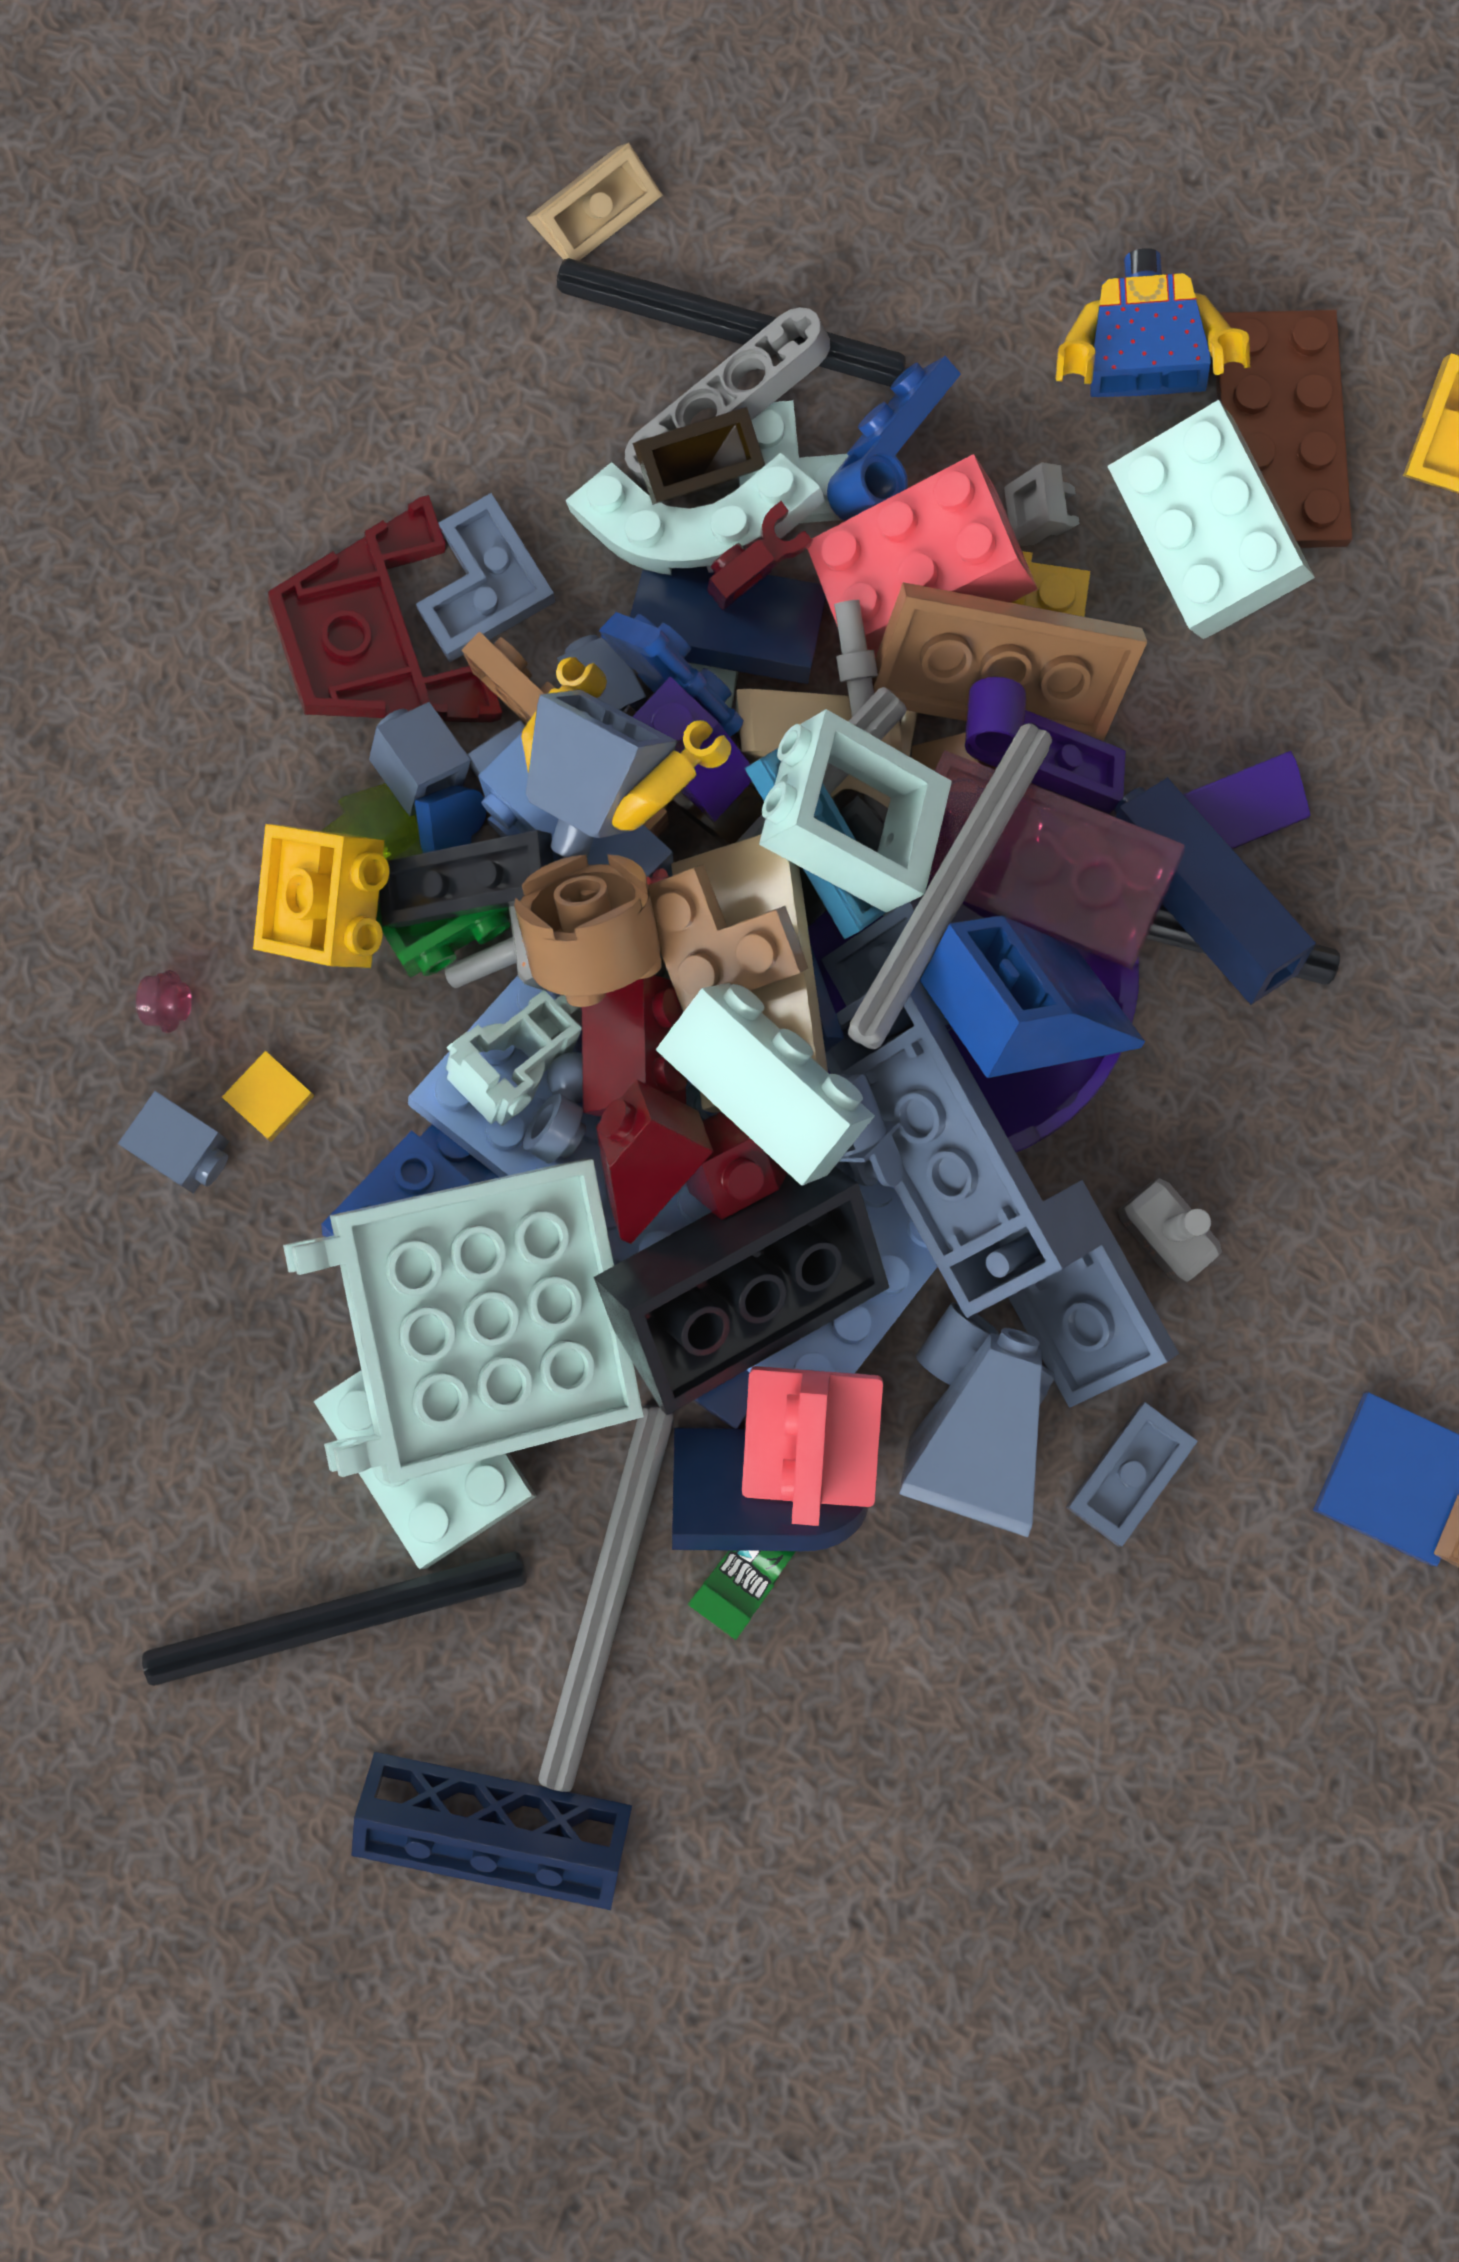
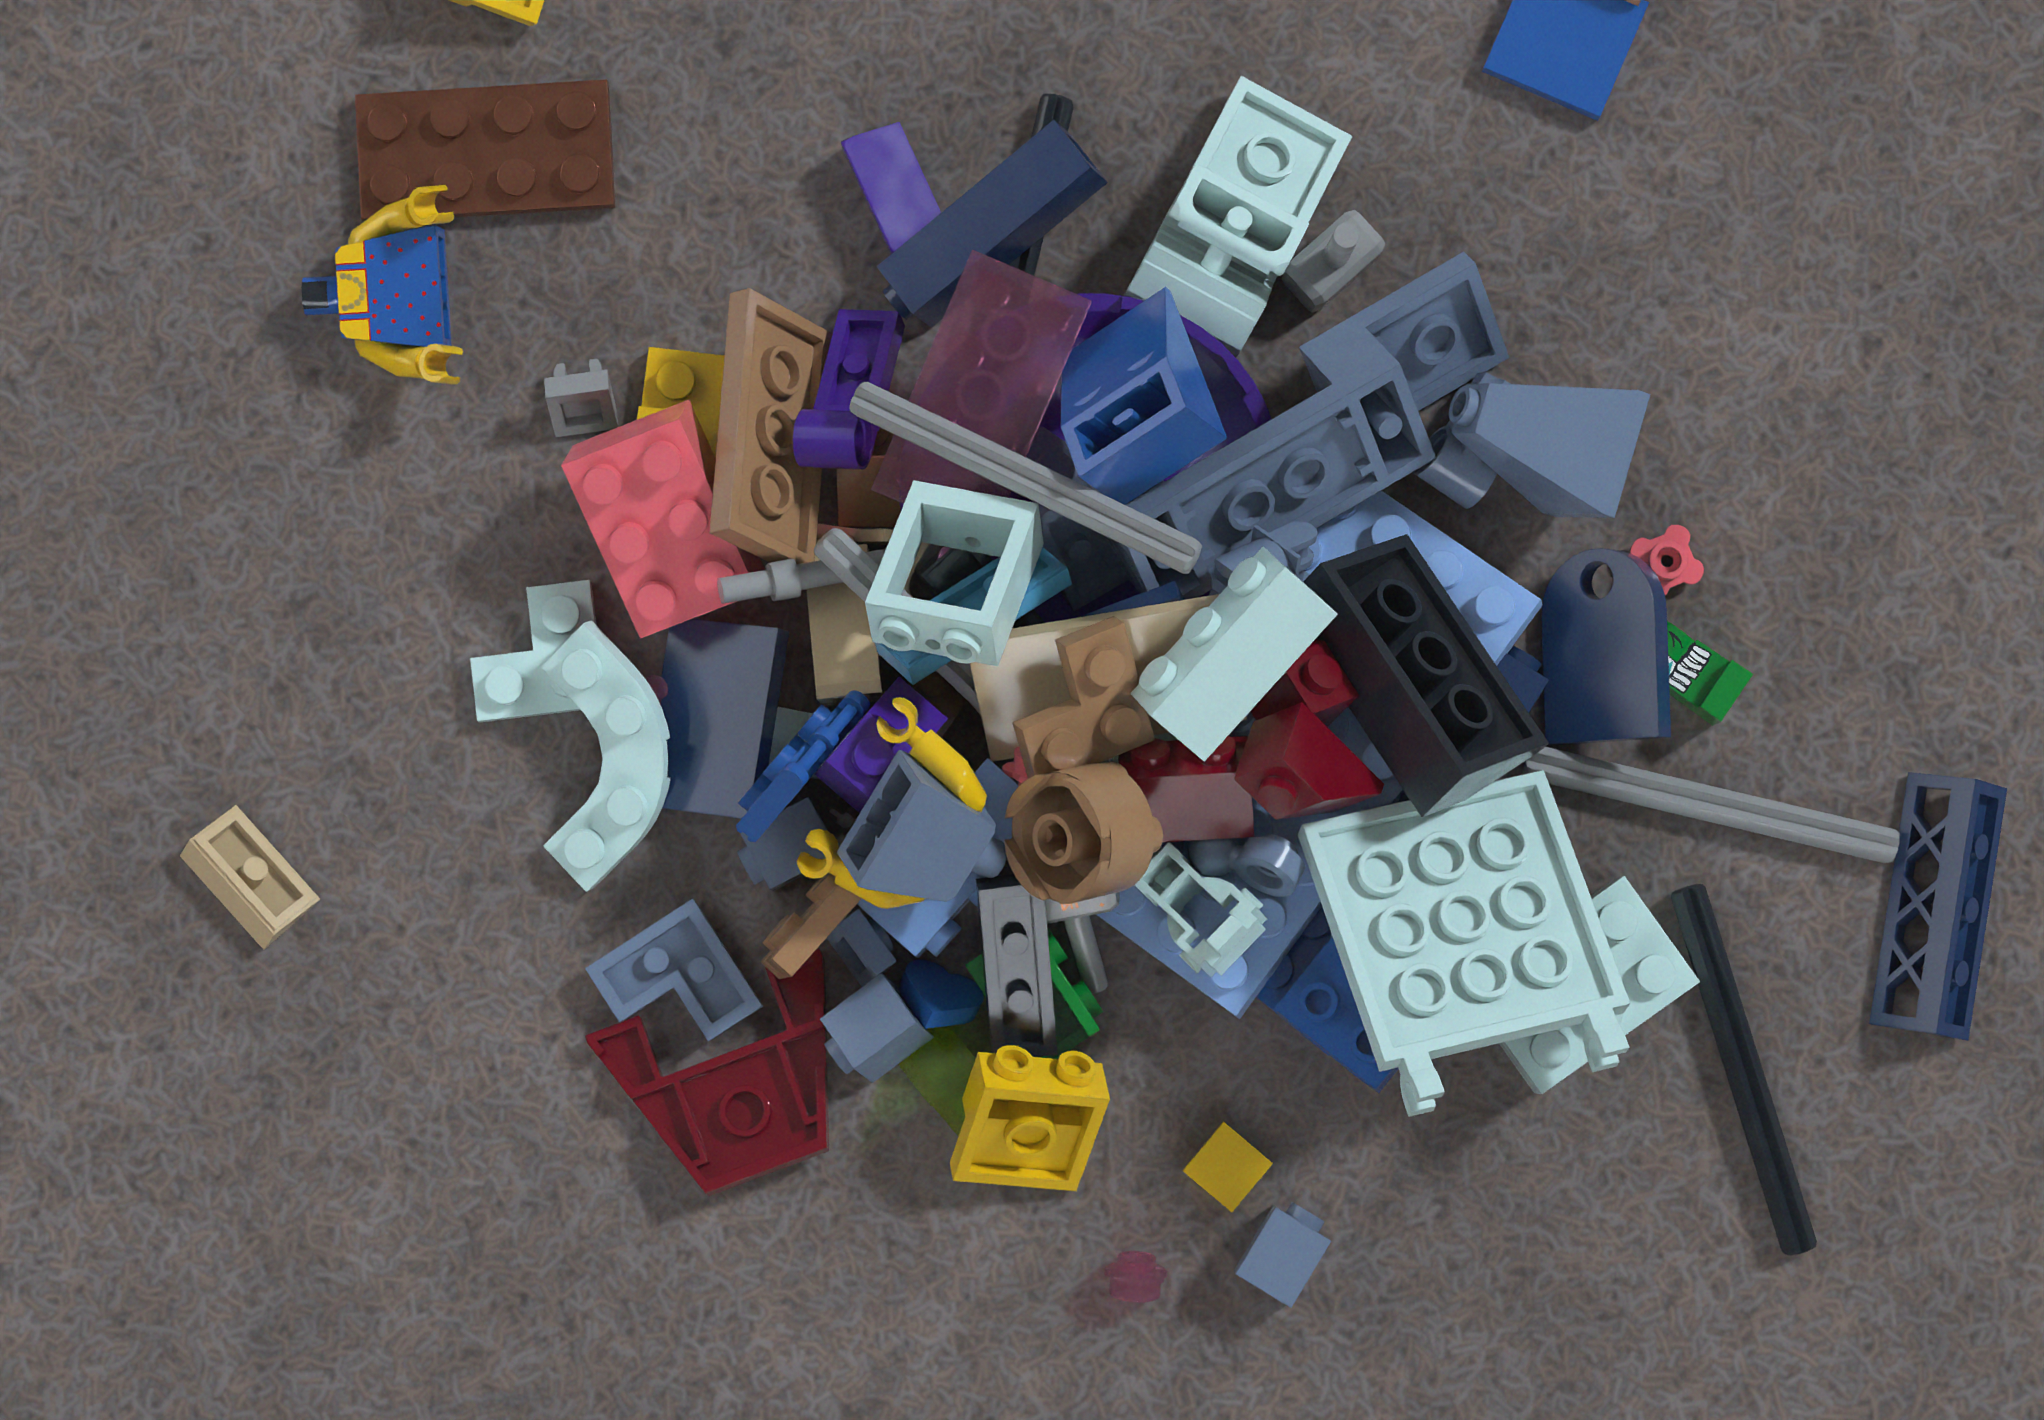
camera: 85 degrees left, 5 degrees up
black axle [556,258,906,387] -> none
light grey beam [625,307,830,488] -> none
dark brown slope [632,407,765,505] -> none
dark red plate [707,501,813,610] -> none
coral bracket [742,1366,883,1526] -> none
blue plate [827,356,961,521] -> none
sand blue plate [1066,1402,1198,1547] -> none
light aqua brick [1108,400,1315,639] -> none
none -> light aqua piece [1124,76,1352,358]
none -> coral plate [1630,525,1704,595]

